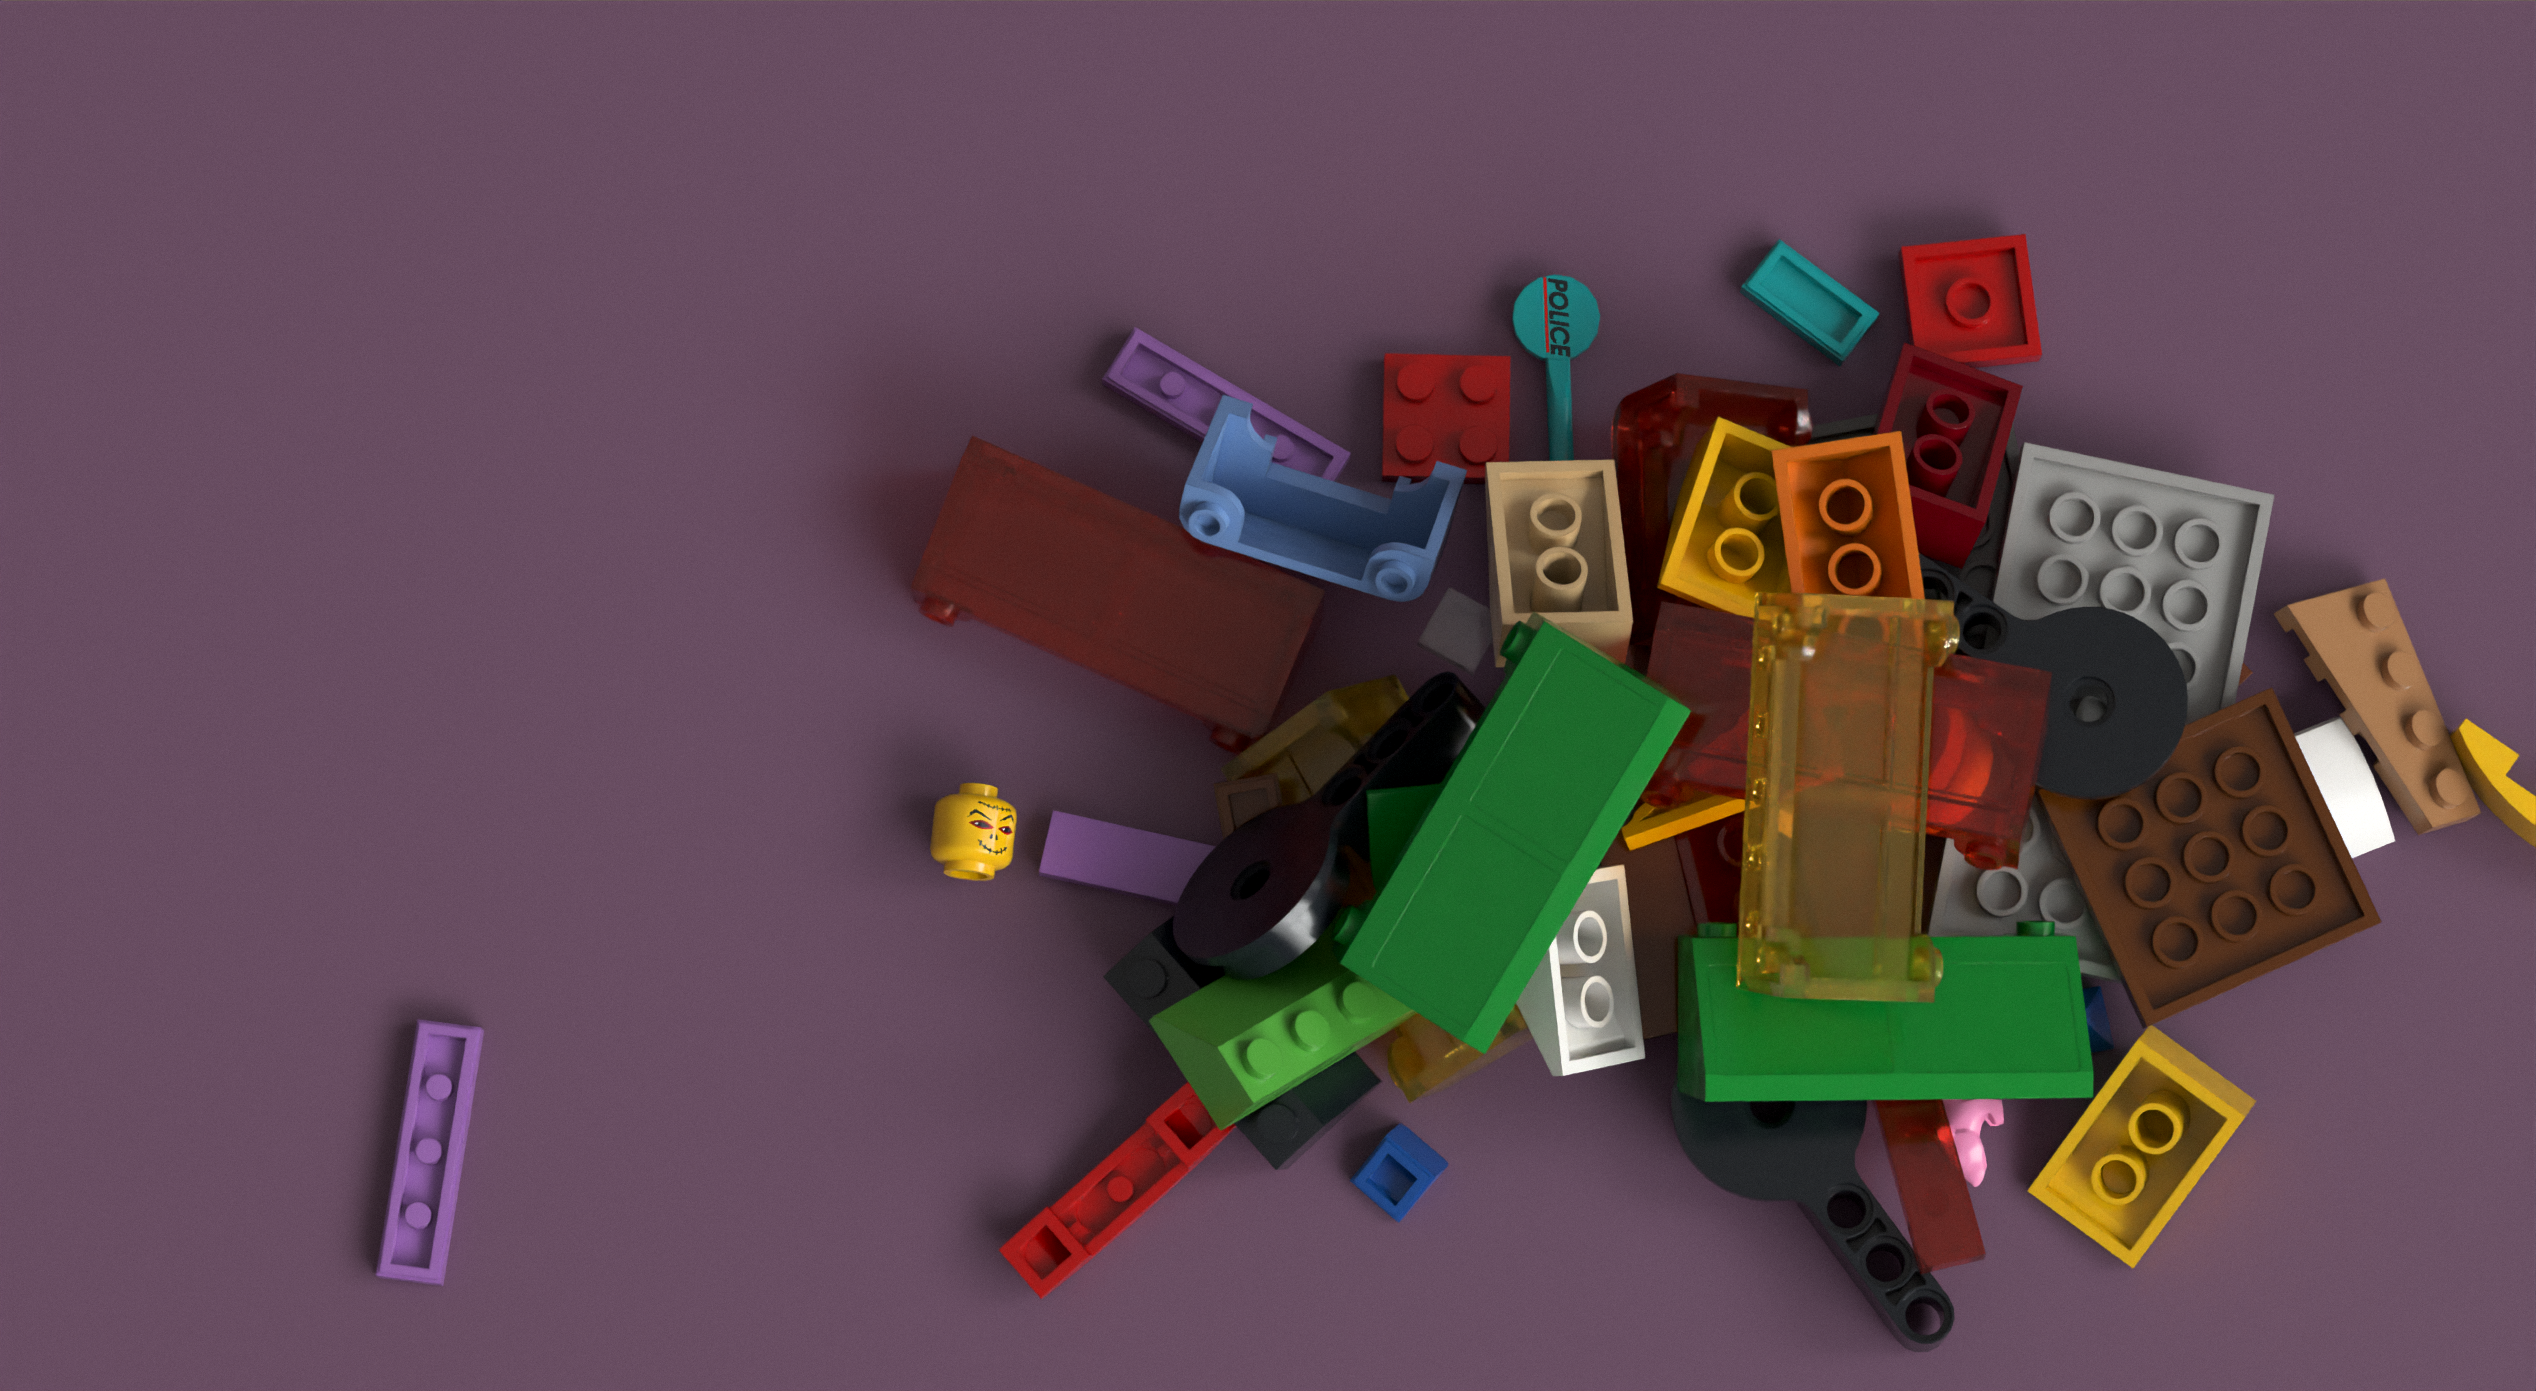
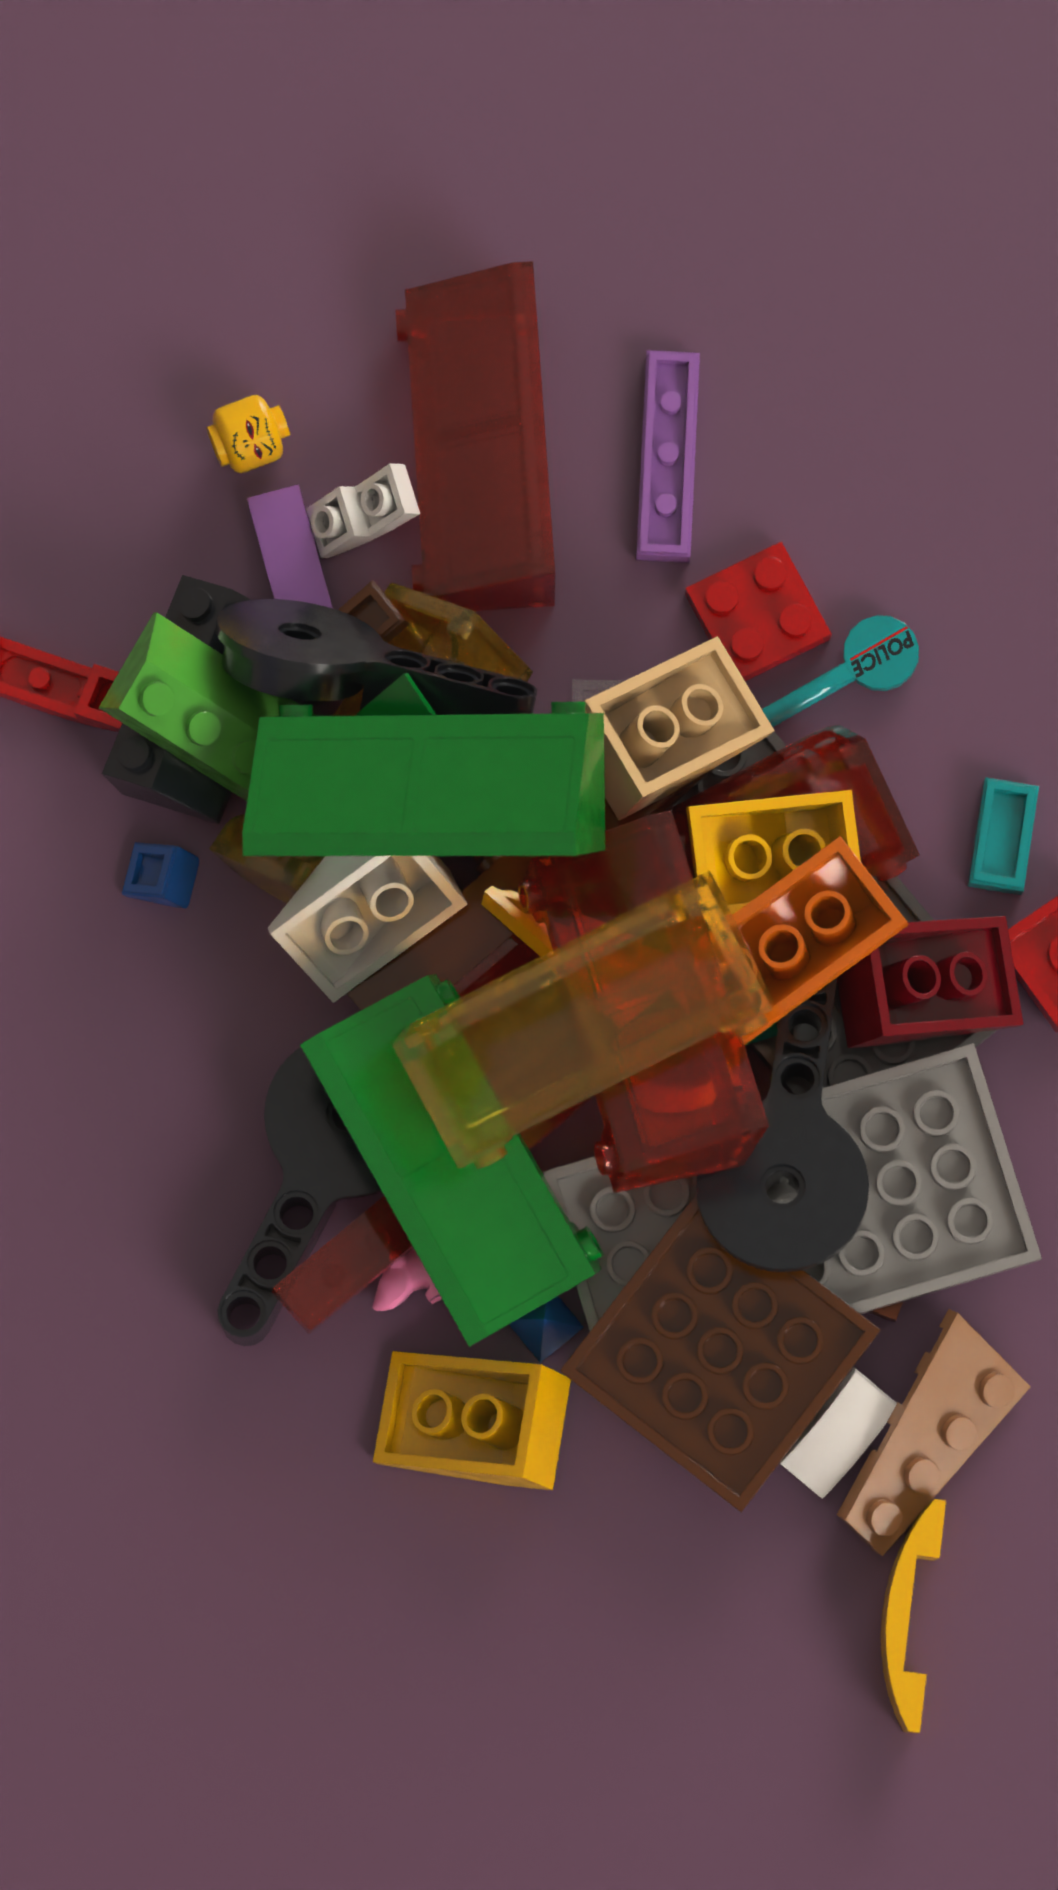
camera: 65 degrees right, 0 degrees up
medium blue windscreen [1179,395,1467,602] -> none
none -> white slope [306,463,420,558]

